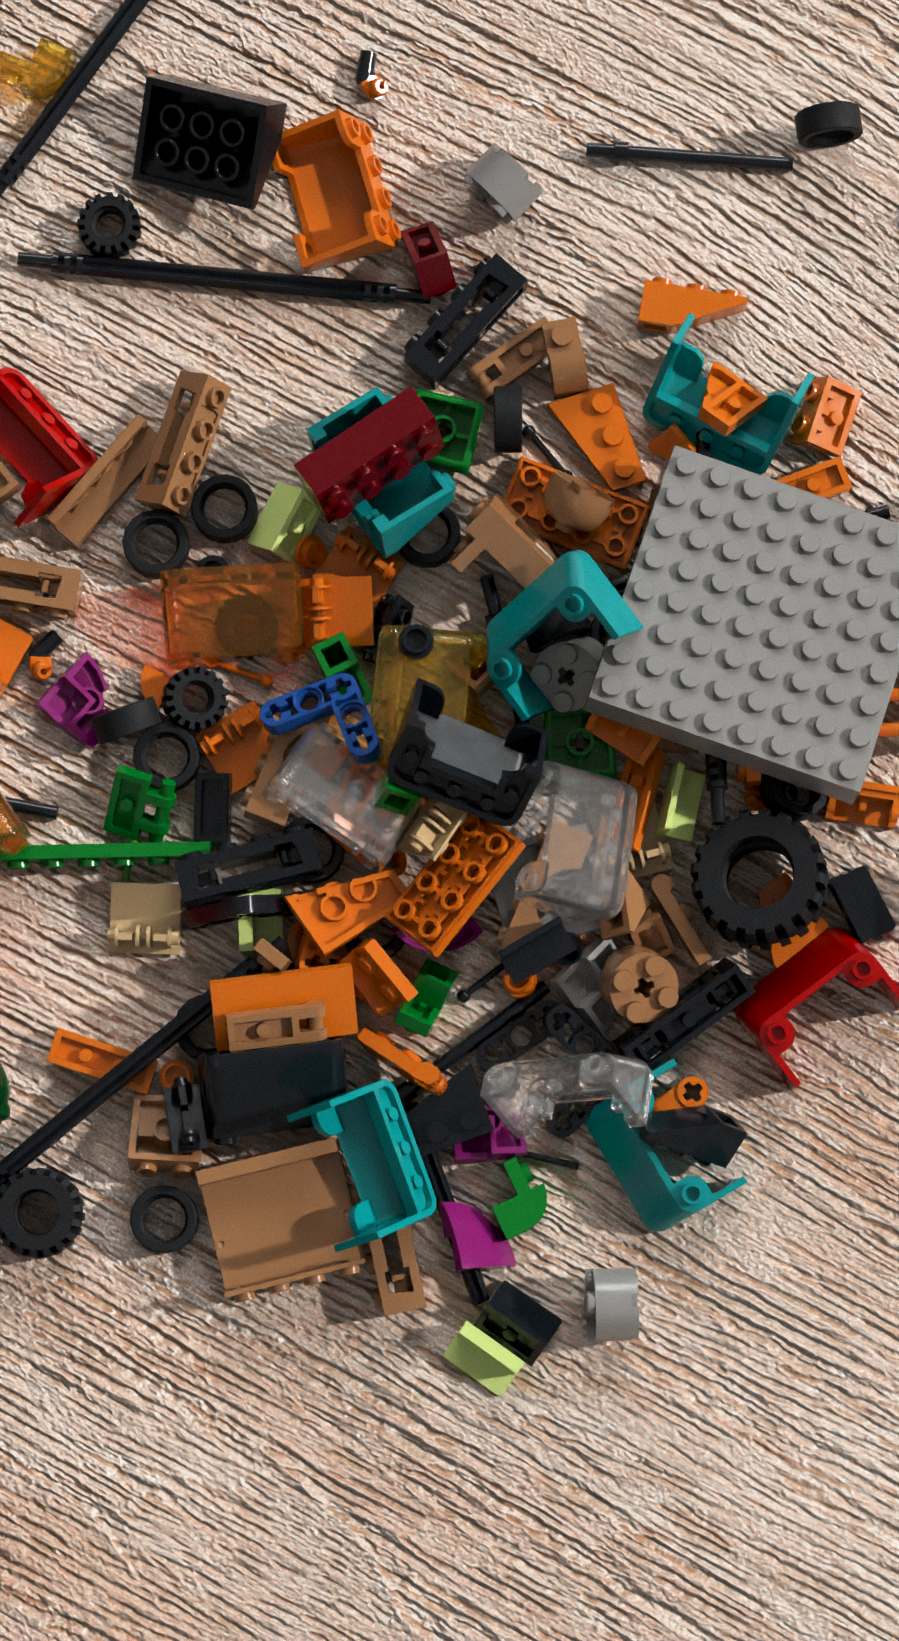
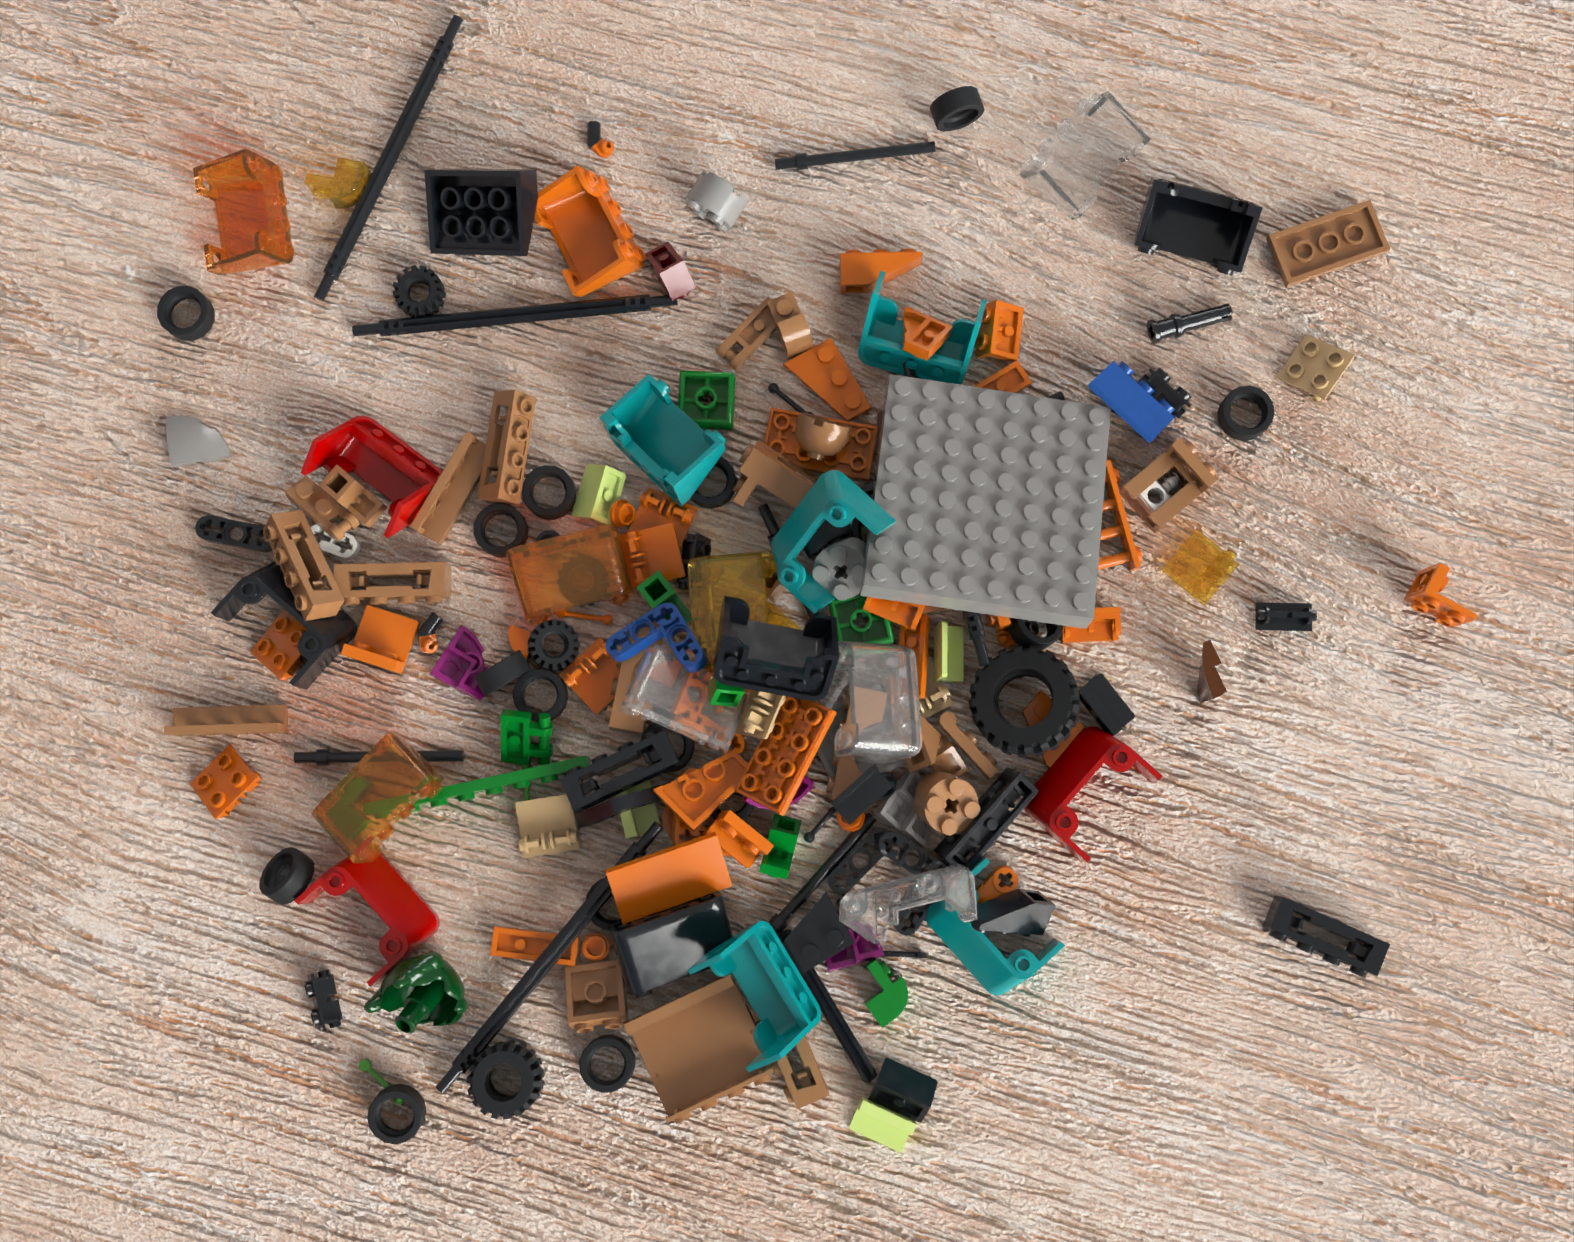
camera: 10 degrees left, 0 degrees up
black hinge [163,1077,209,1154] -> none
black tile [193,773,232,844] -> none
medium nougat plate [225,1000,328,1052] -> none
medium nougat plate [253,938,294,973] -> none
dark red brick [294,386,445,524] -> none
orange hinge [357,1027,448,1096] -> none
black plate [398,624,434,660] -> none
black brick [404,253,527,390] -> none
magenta brick [439,1202,516,1271] -> none
black tyre [494,386,522,453] -> none
light grey brick [584,1268,639,1341] -> none
orange tile [647,423,697,459] -> none

